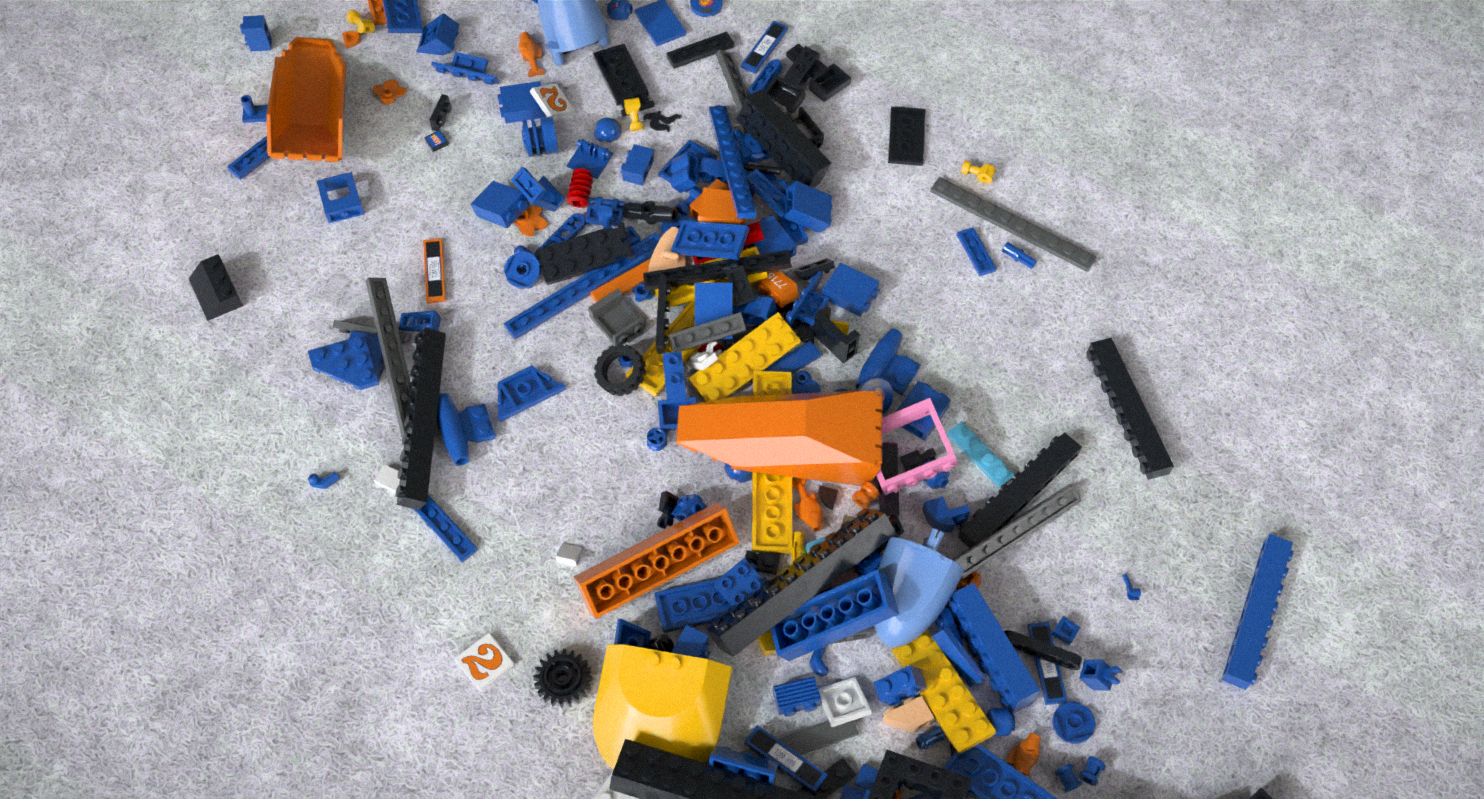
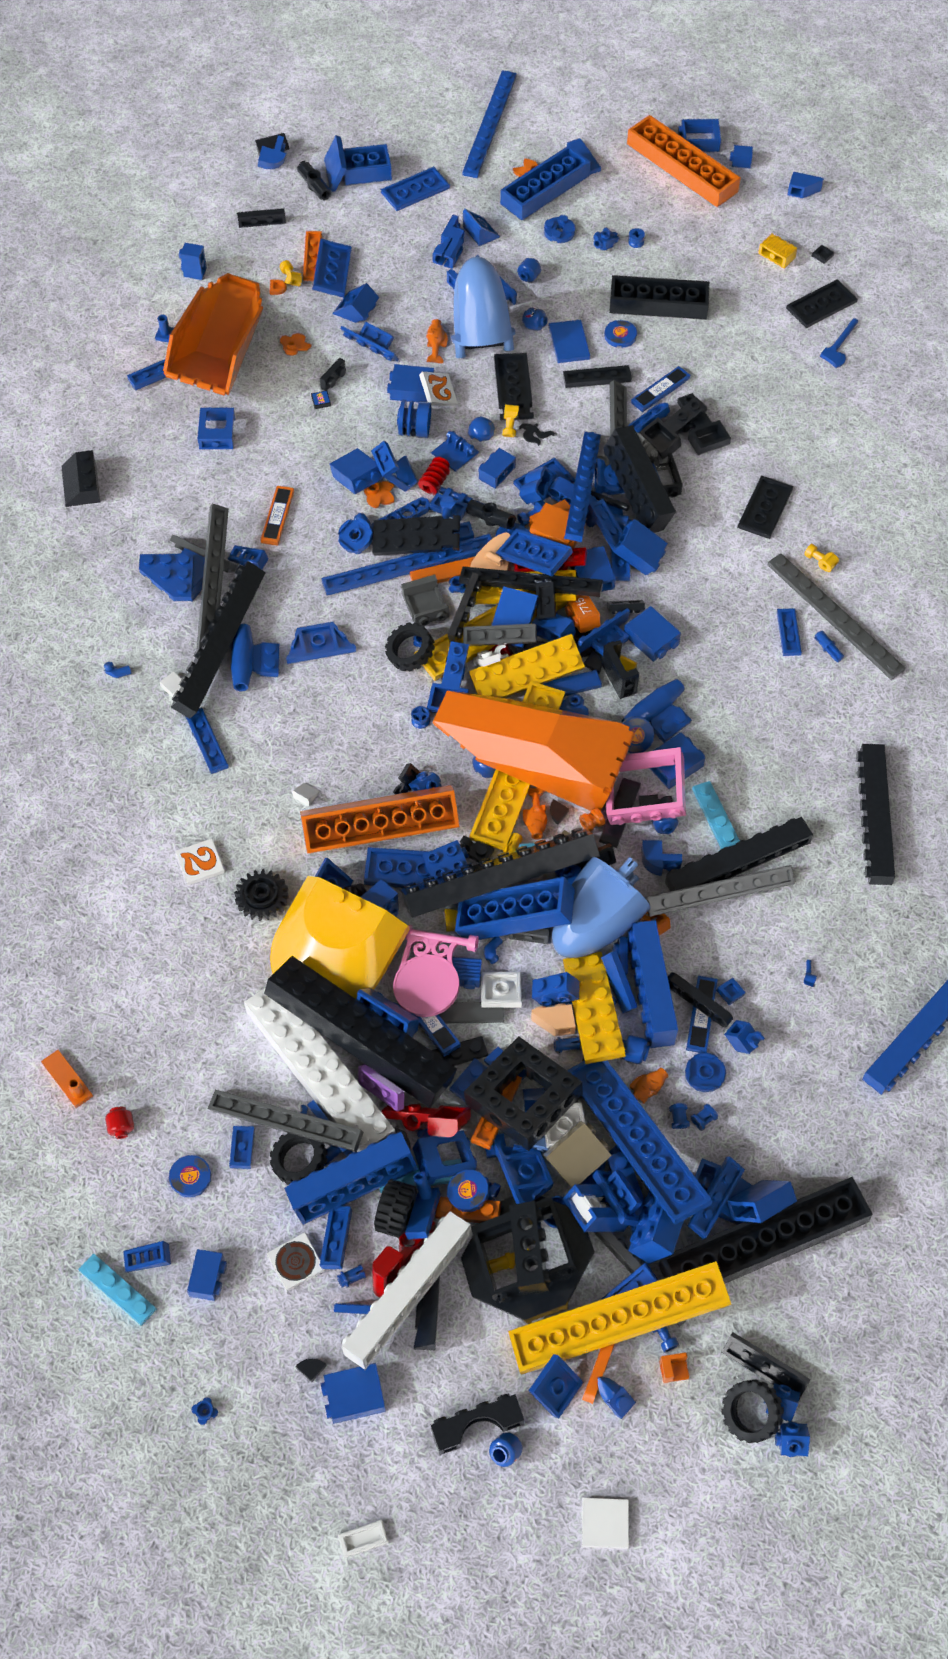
camera: 20 degrees right, 0 degrees up
none -> bright pink piece [393,925,479,1017]

